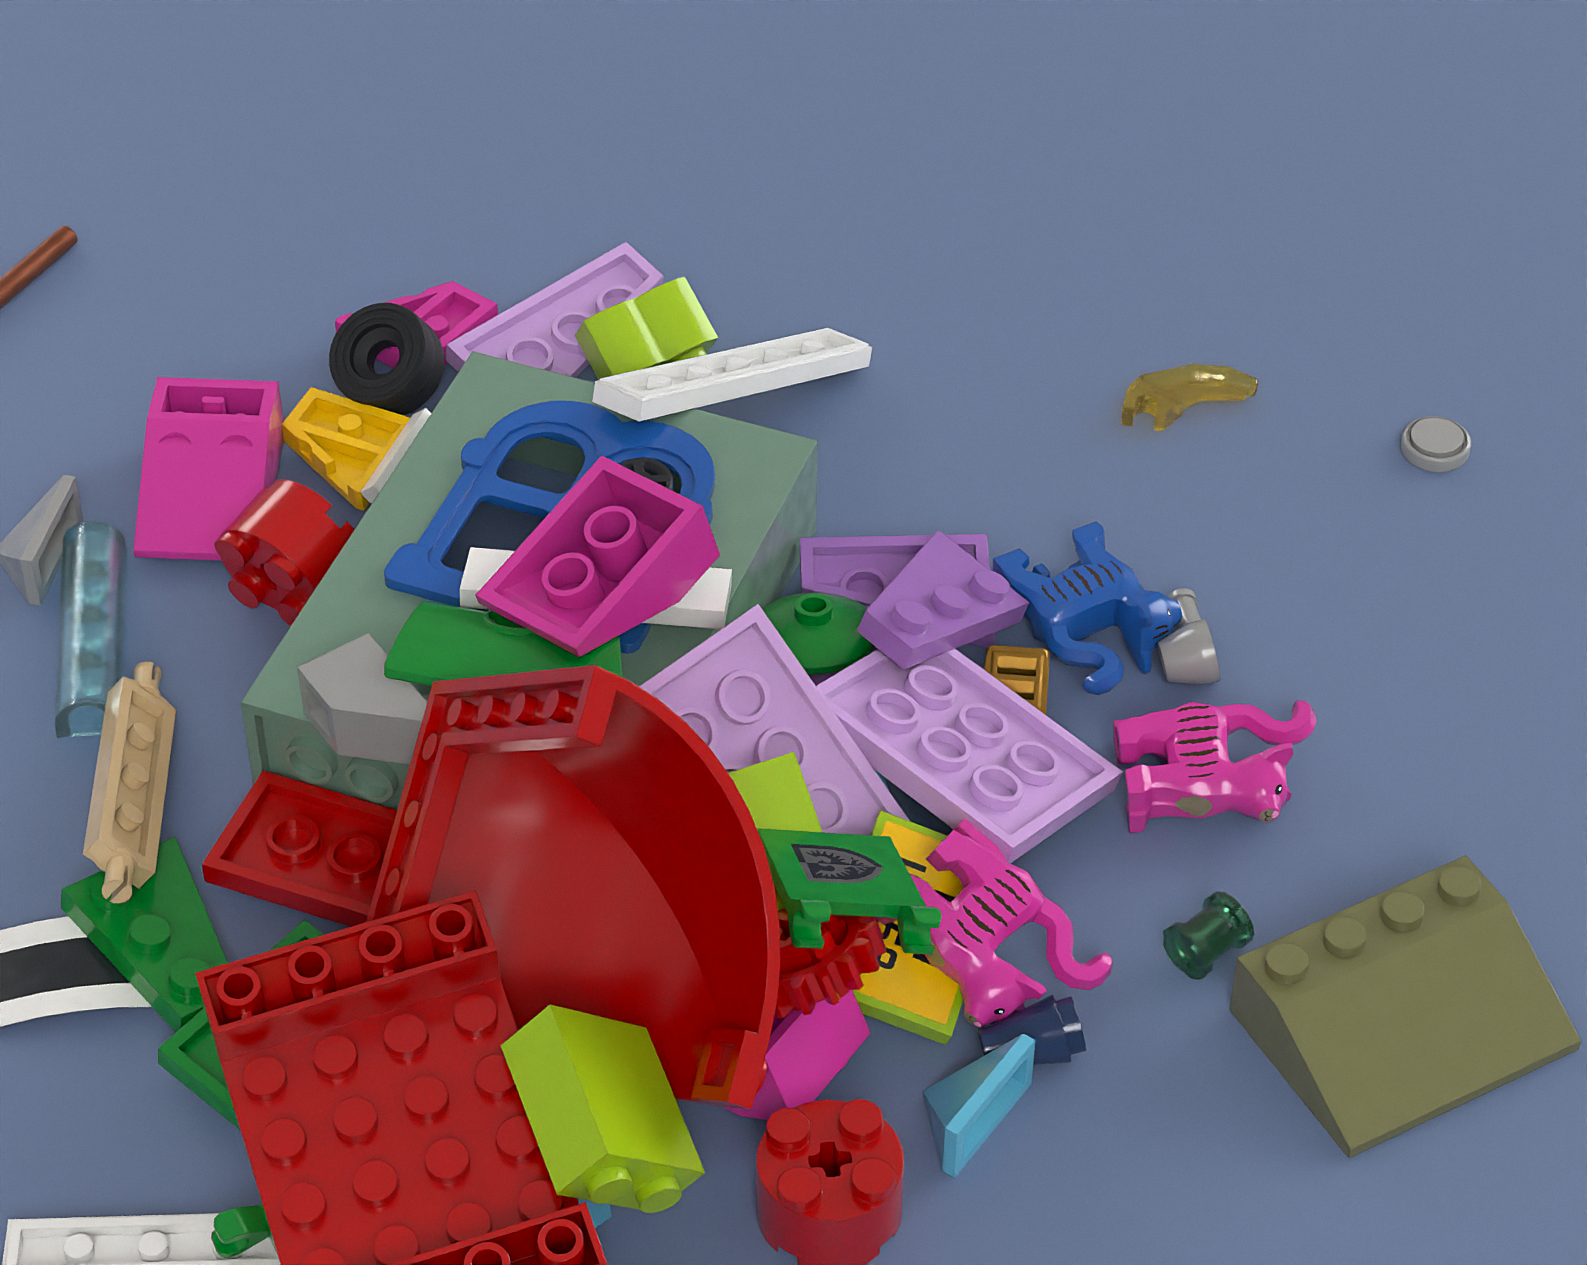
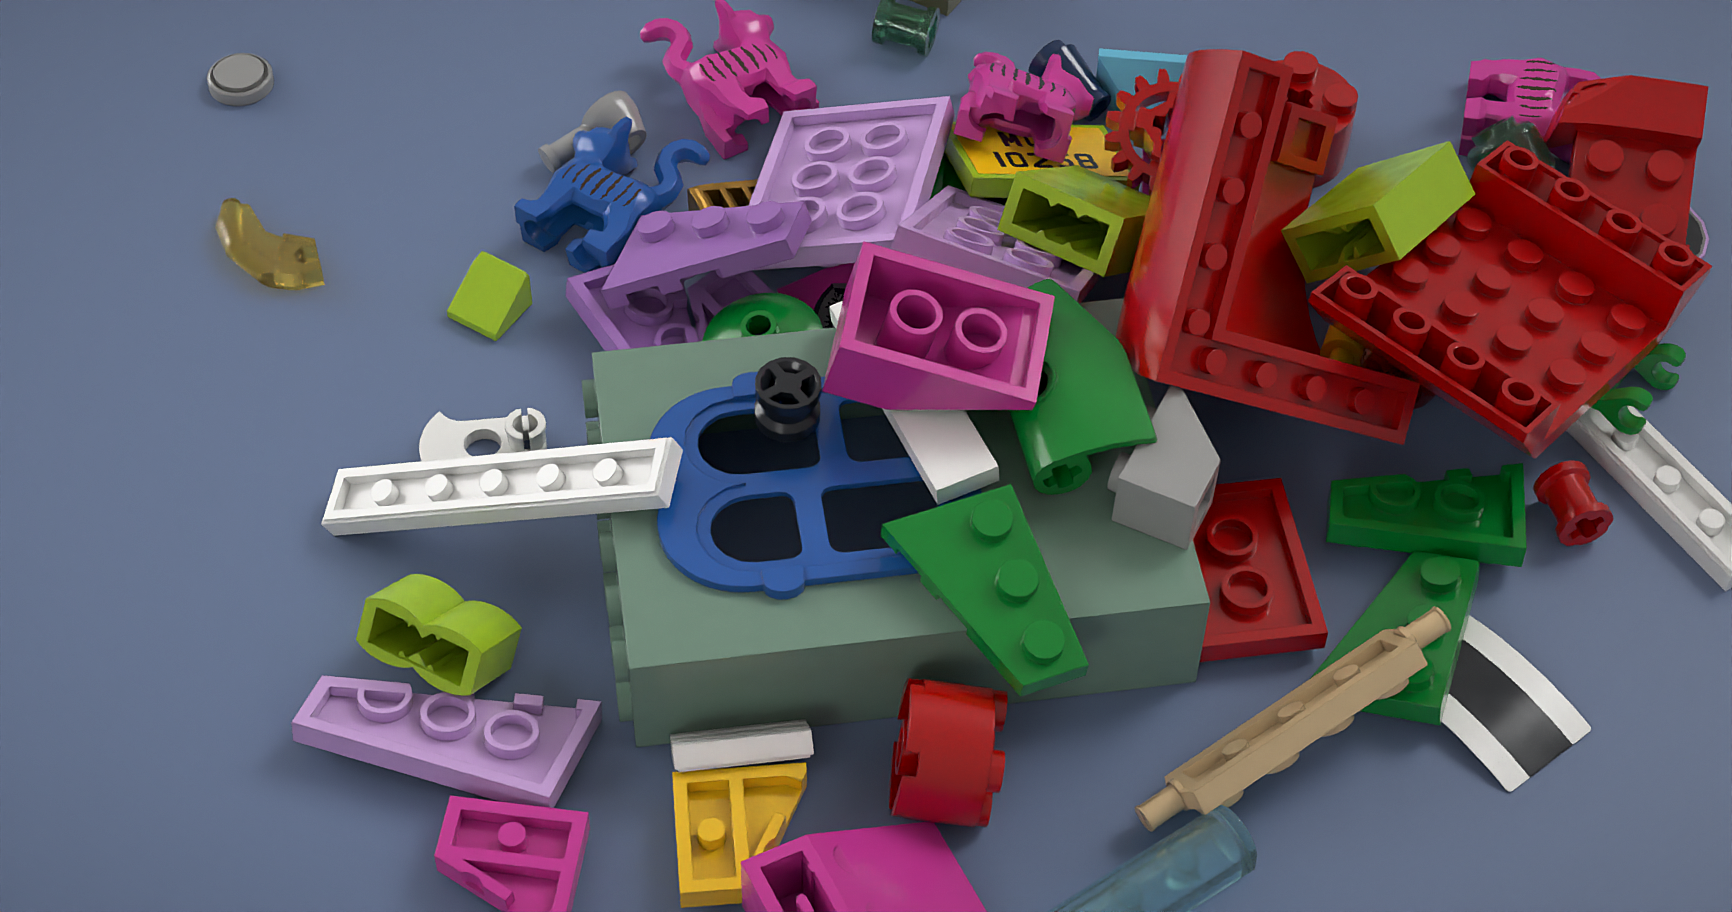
camera: 120 degrees left, 5 degrees up
black tyre [329,303,445,415] -> none
green flag [757,828,942,955] -> none
none -> white piece [419,408,547,461]
none -> lime slope [447,251,533,341]
none -> green wing [881,484,1089,697]
none -> red bush [1533,460,1614,546]

